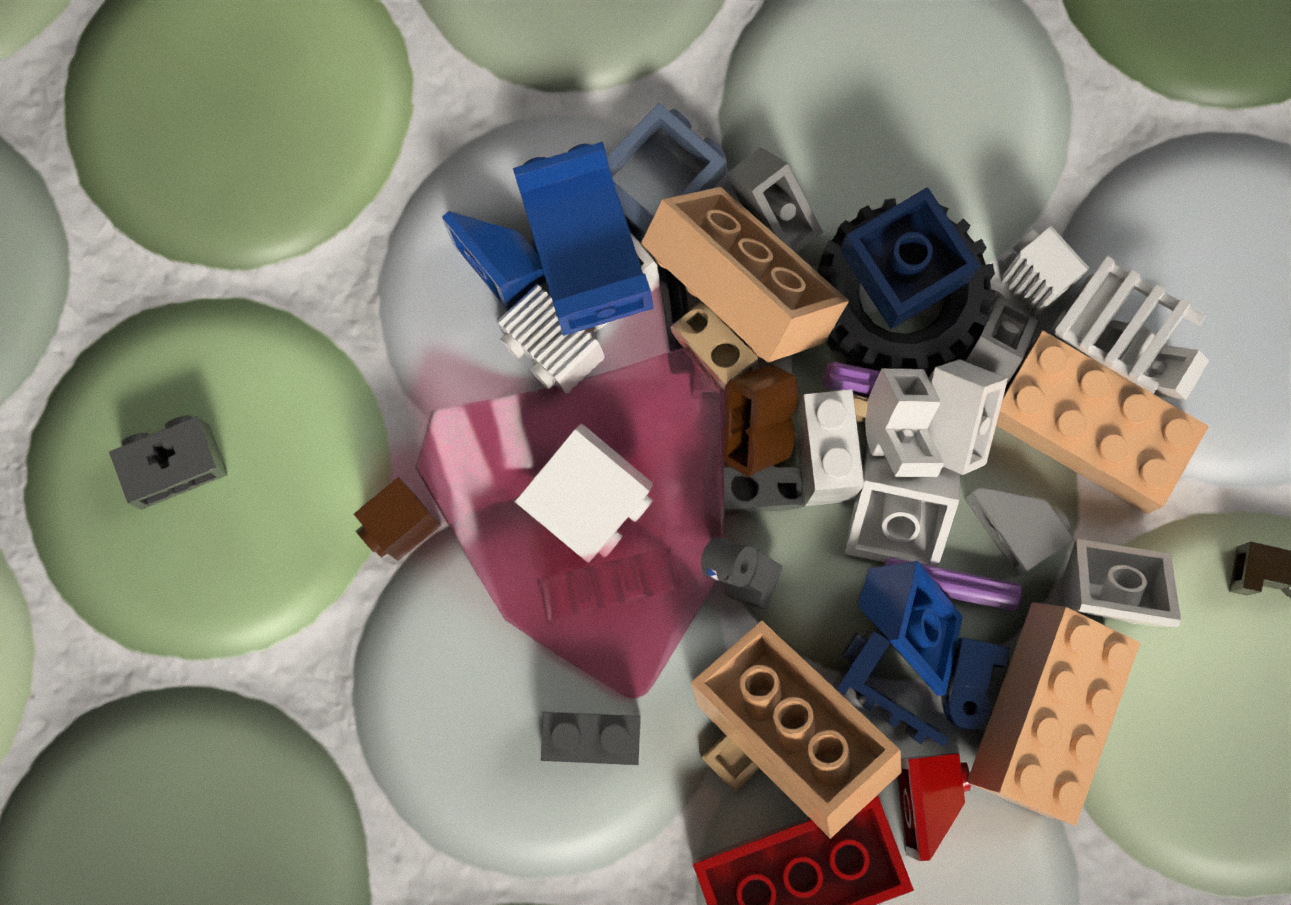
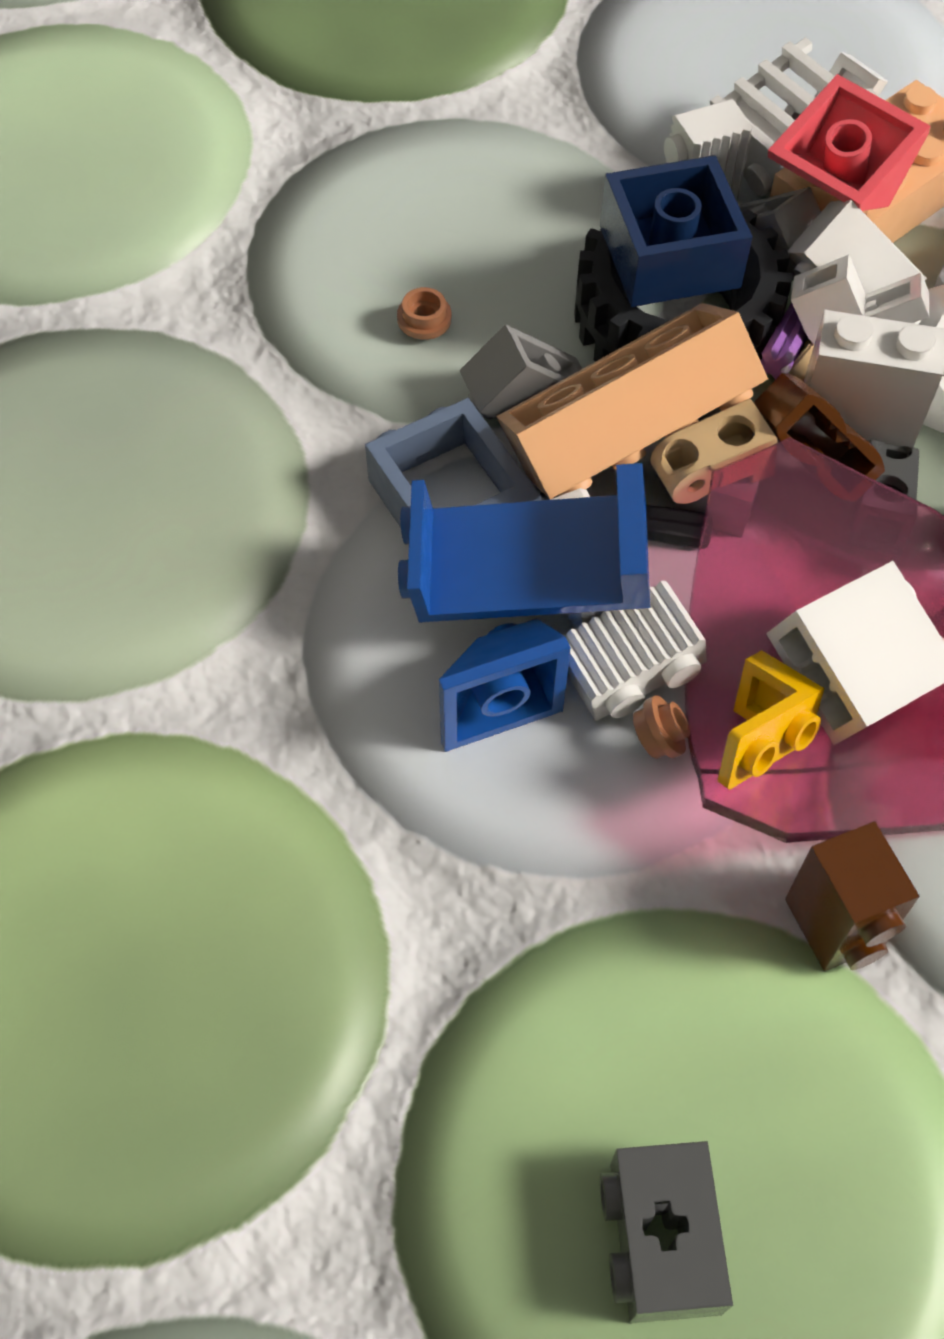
camera: 75 degrees left, 20 degrees down
none -> nougat plate [397,287,452,340]
none -> nougat plate [633,695,690,759]
none -> yellow bracket [717,650,825,790]
none -> coral slope [768,74,930,211]

